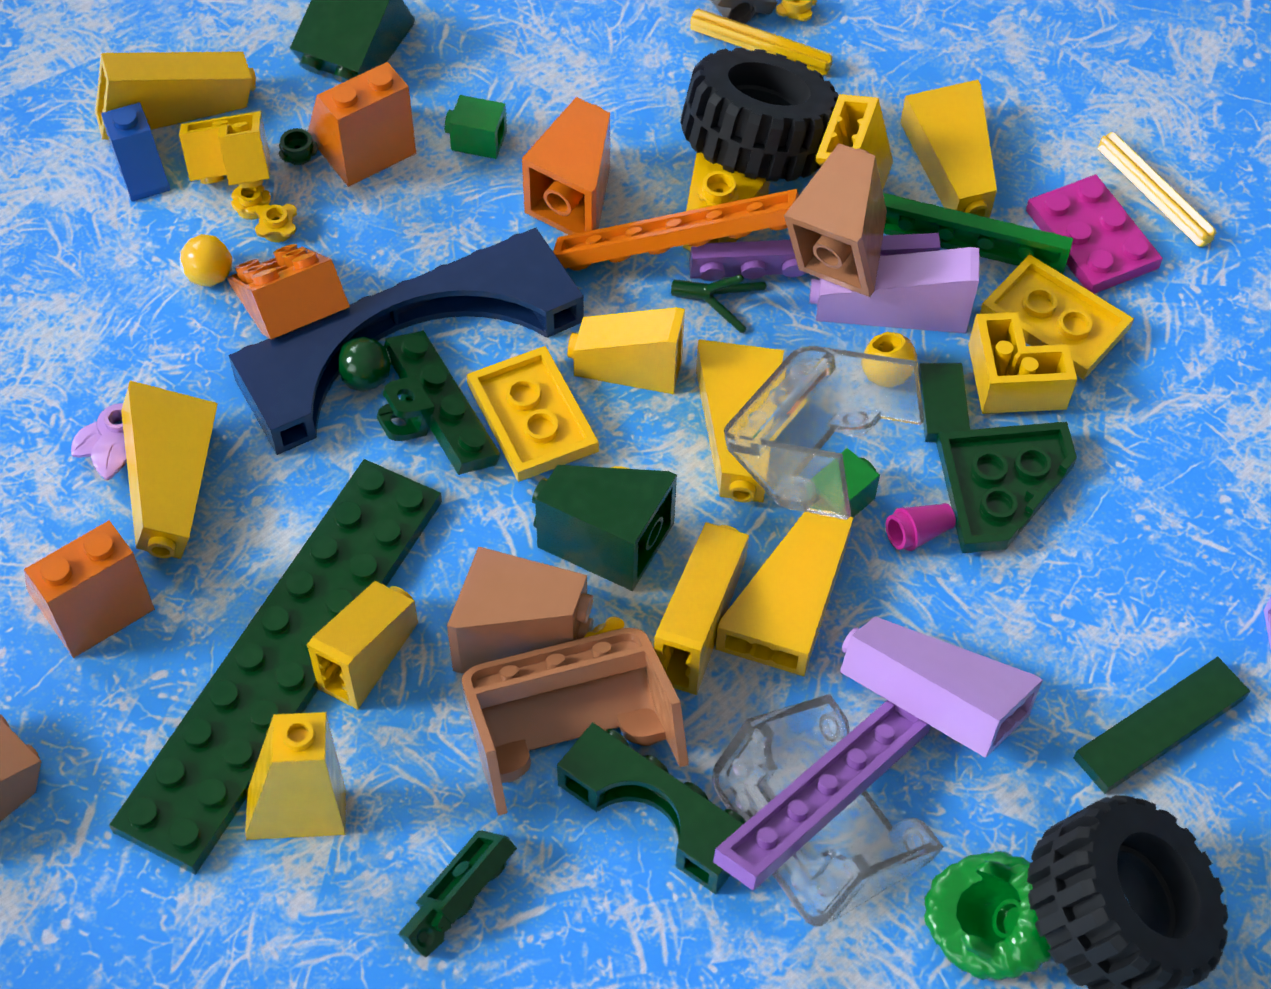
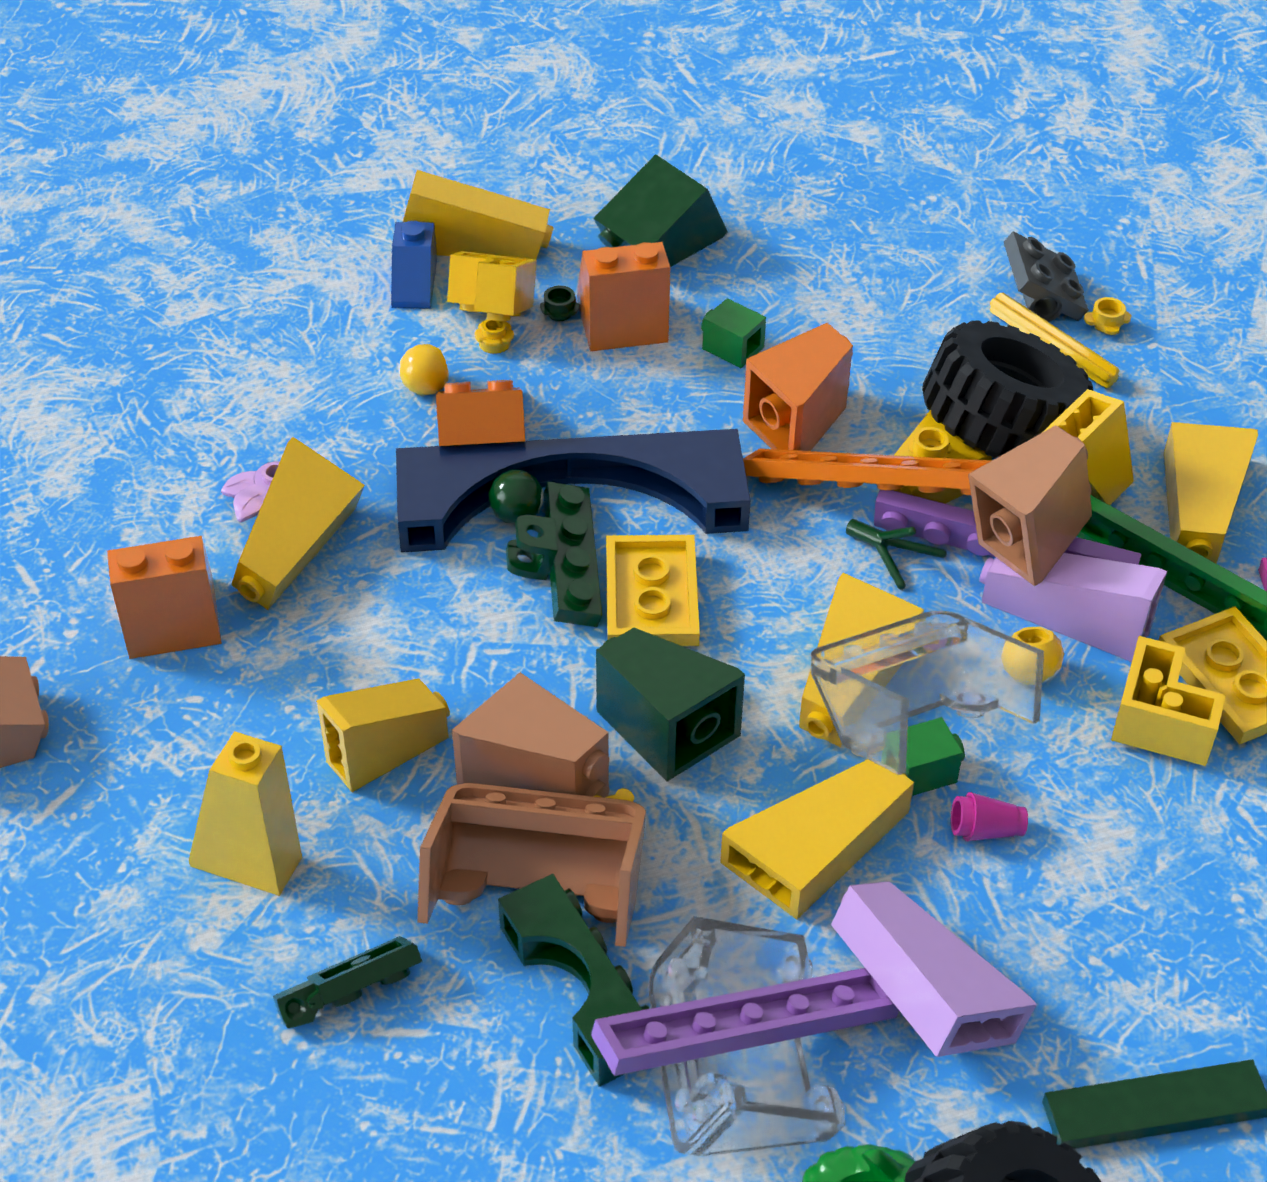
camera: 25 degrees right, 10 degrees down
dark green plate [109,459,442,875] -> none
yellow plate [255,204,297,242] -> none
yellow slope [567,307,685,394] -> none
yellow slope [654,522,749,695] -> none
dark green tile [918,363,970,442] -> none
dark green plate [936,421,1077,553] -> none

